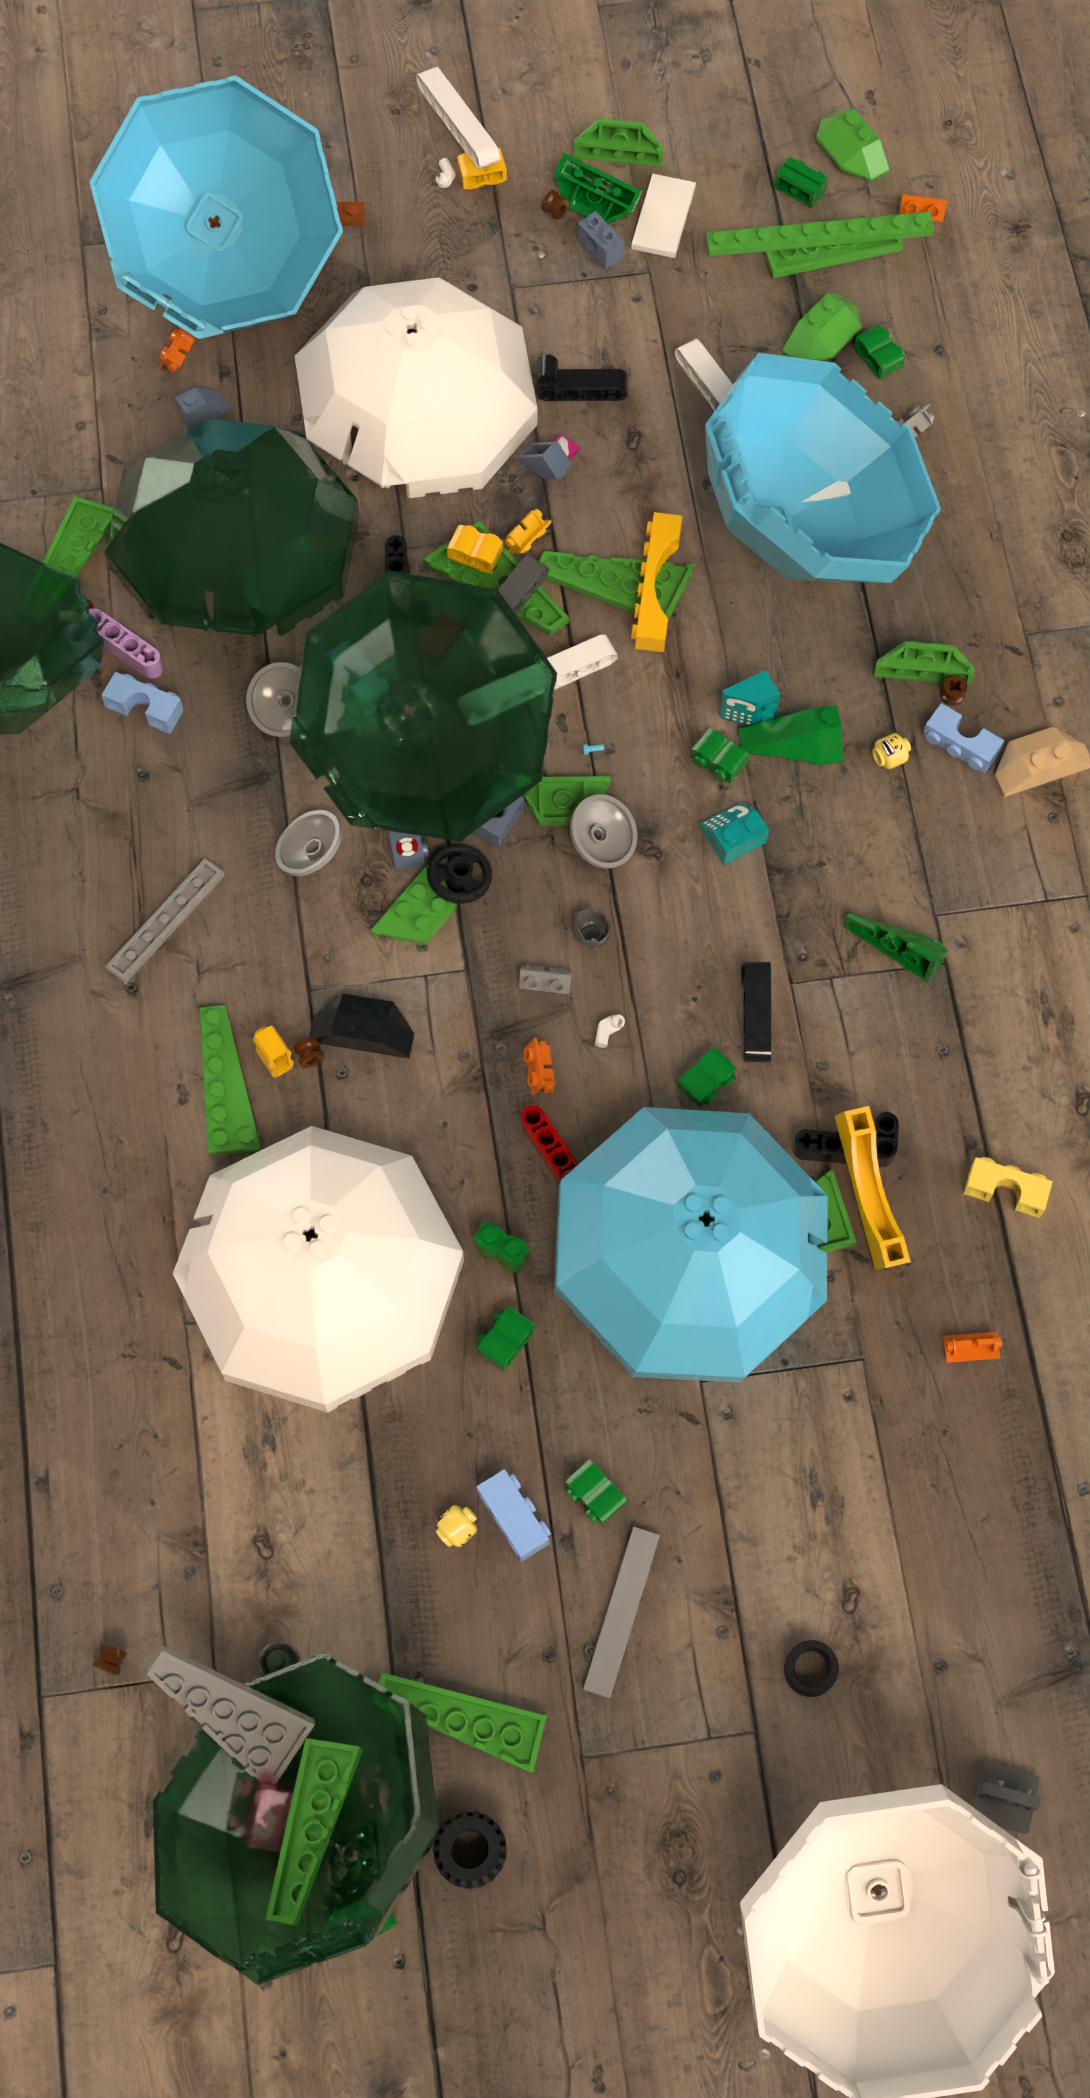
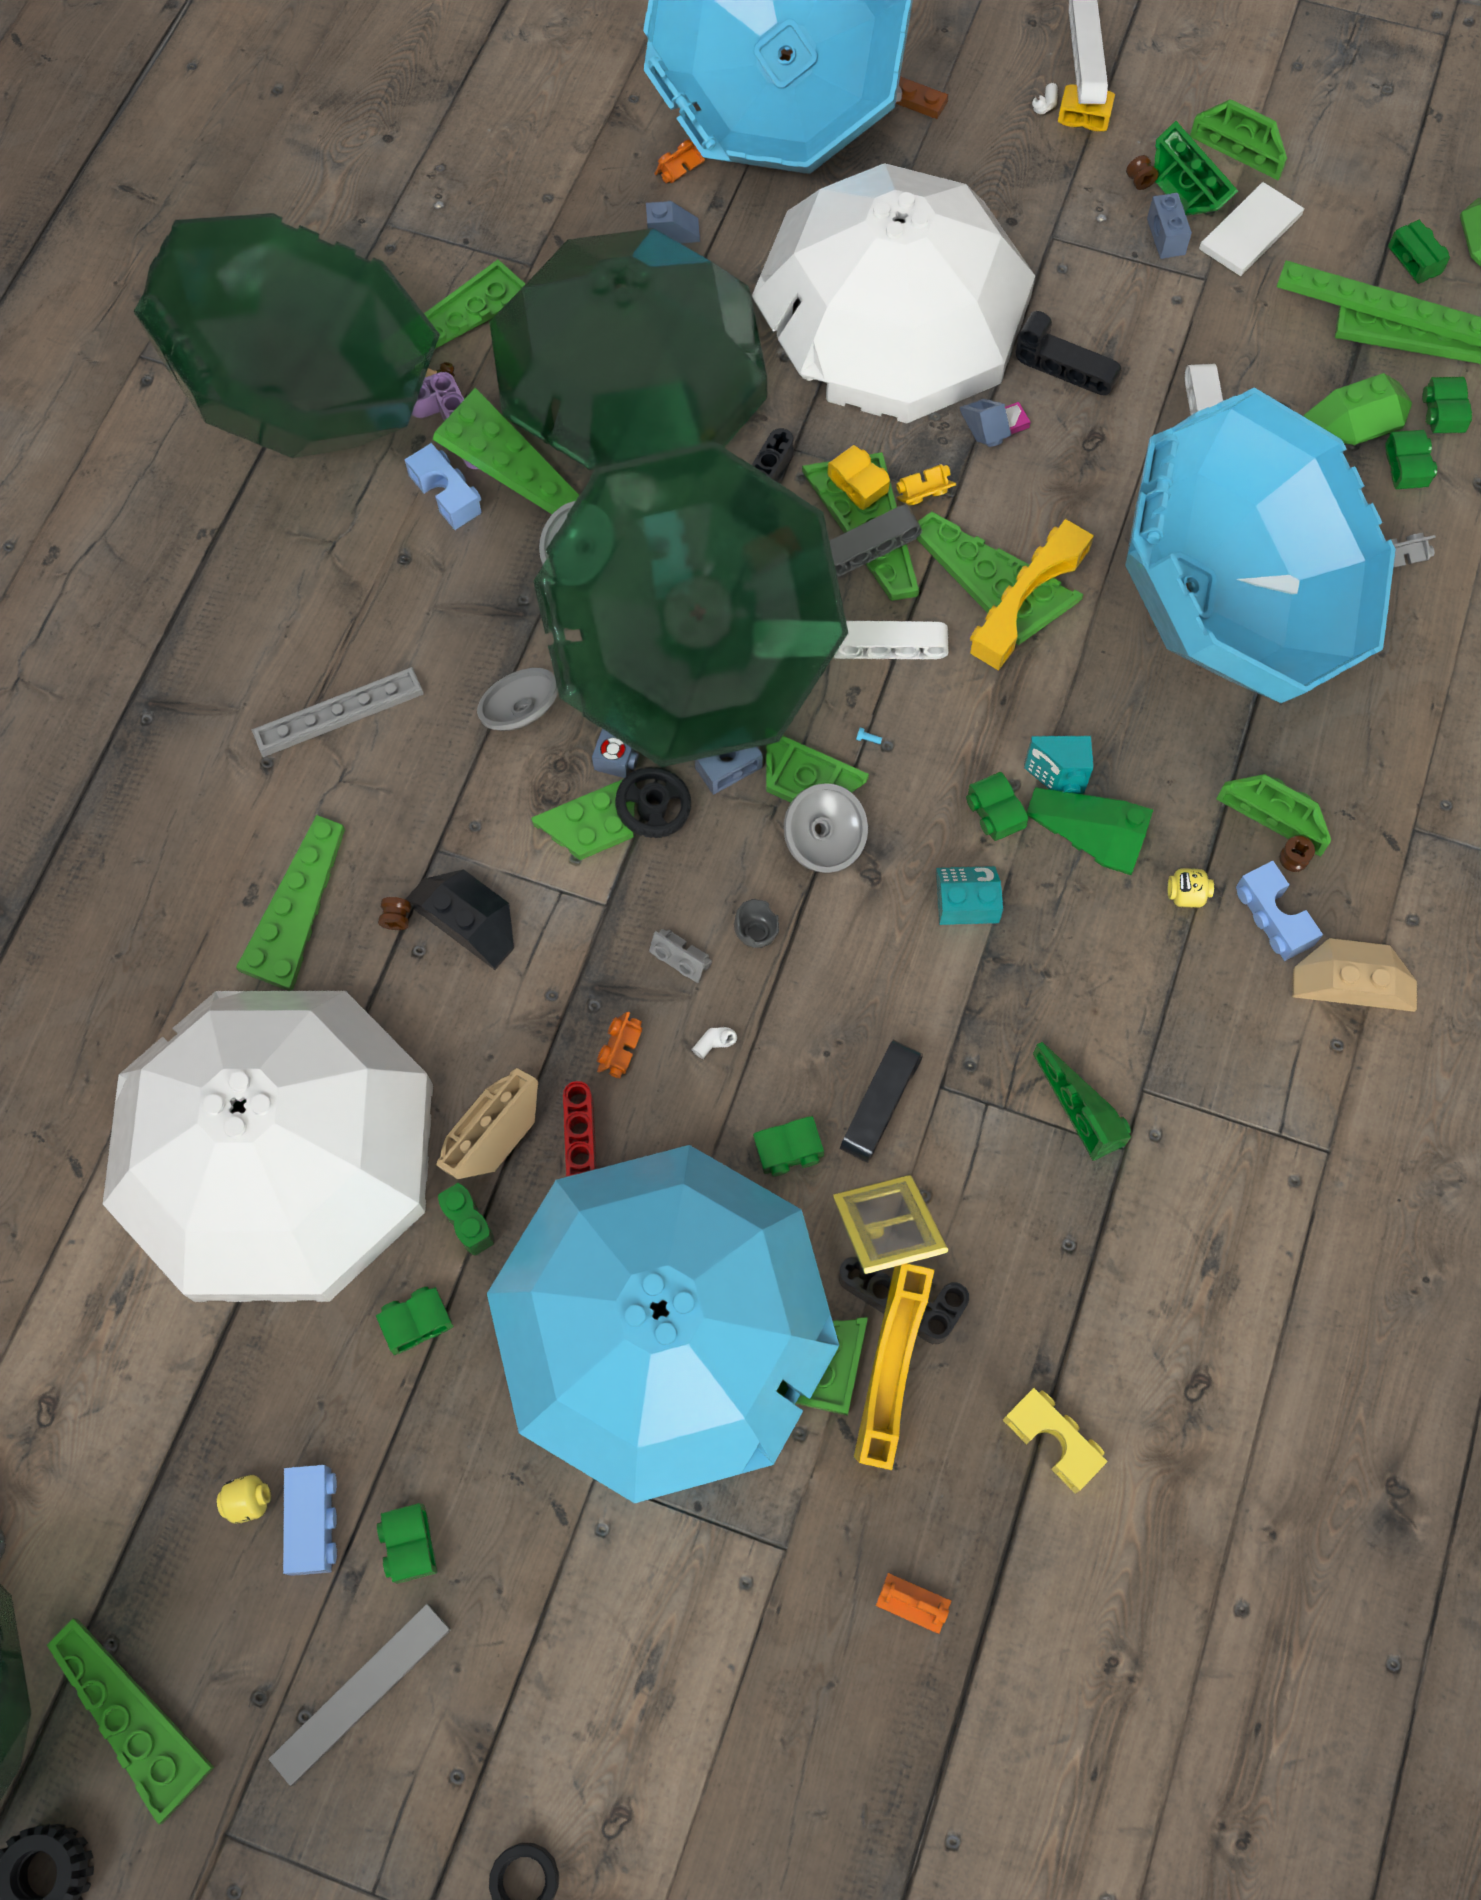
camera: 30 degrees right, 0 degrees up
yellow brick [253,1025,294,1078] -> none
none -> bright green wing [433,388,585,514]
none -> tan wedge [436,1068,538,1179]
none -> clear door [833,1175,948,1274]
none -> green brick [1422,377,1472,433]

